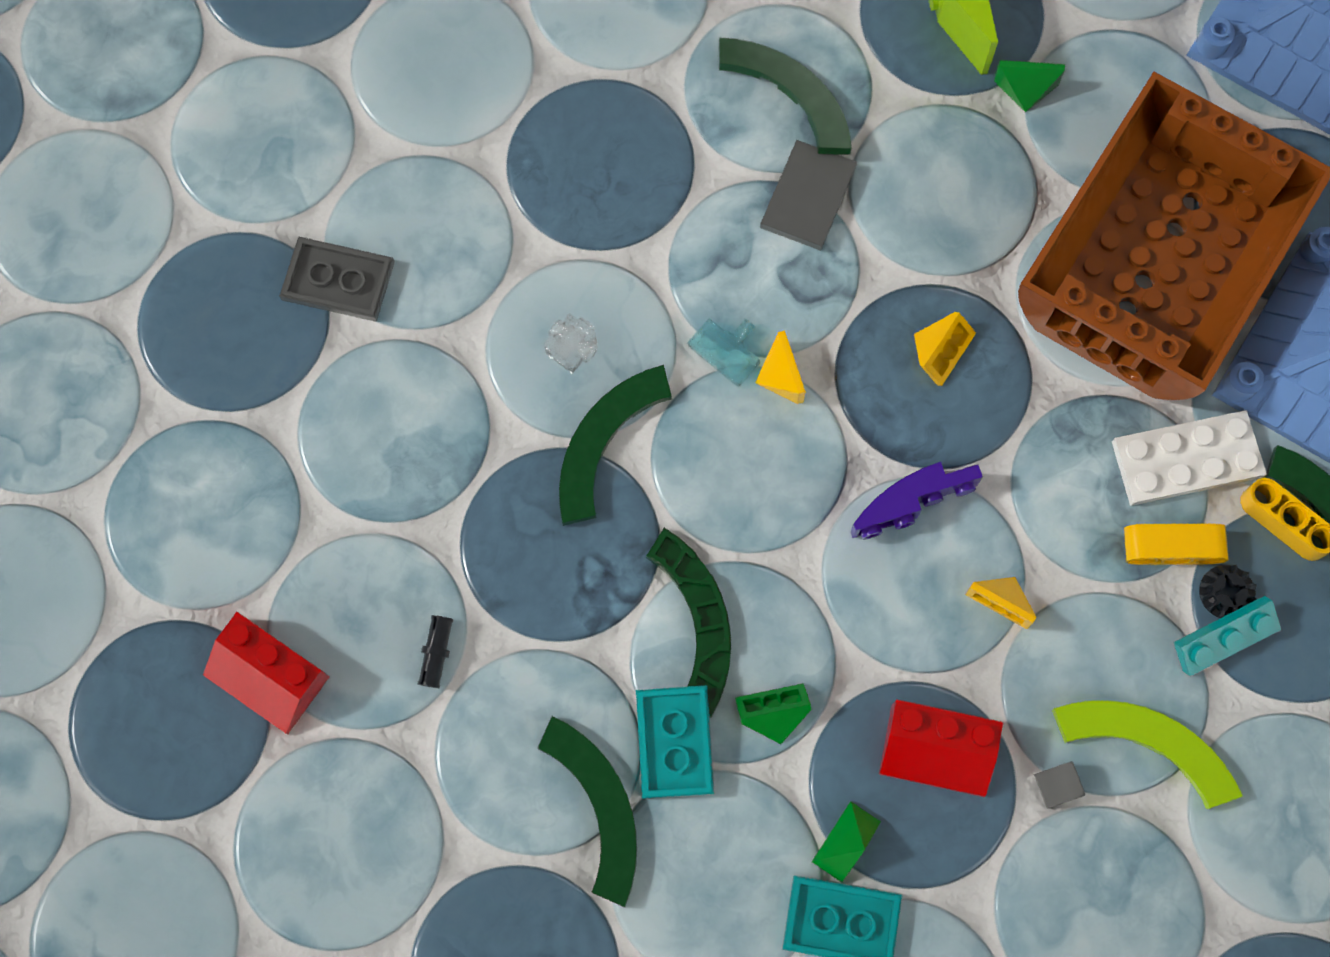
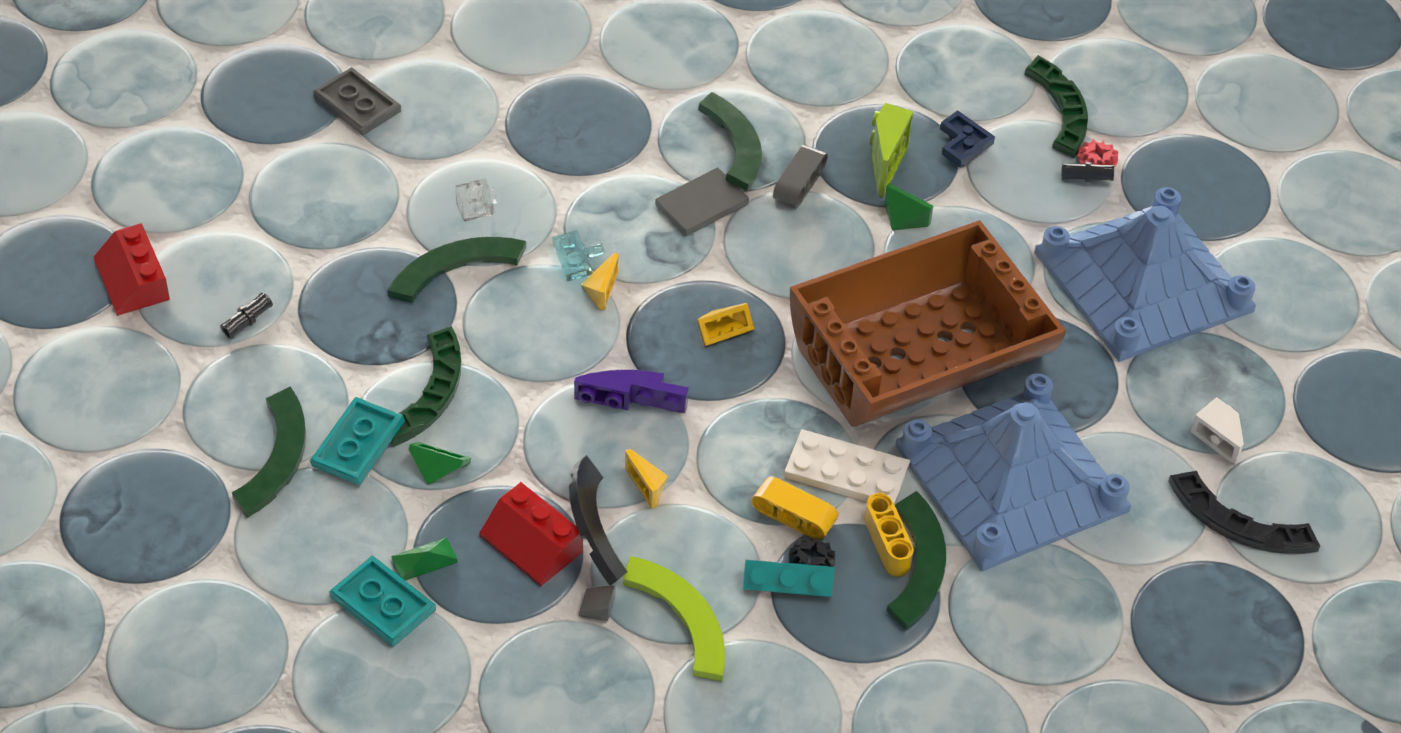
camera: 25 degrees right, 25 degrees down
none -> black tile [569,455,628,586]
none -> dark grey beam [773,145,828,207]

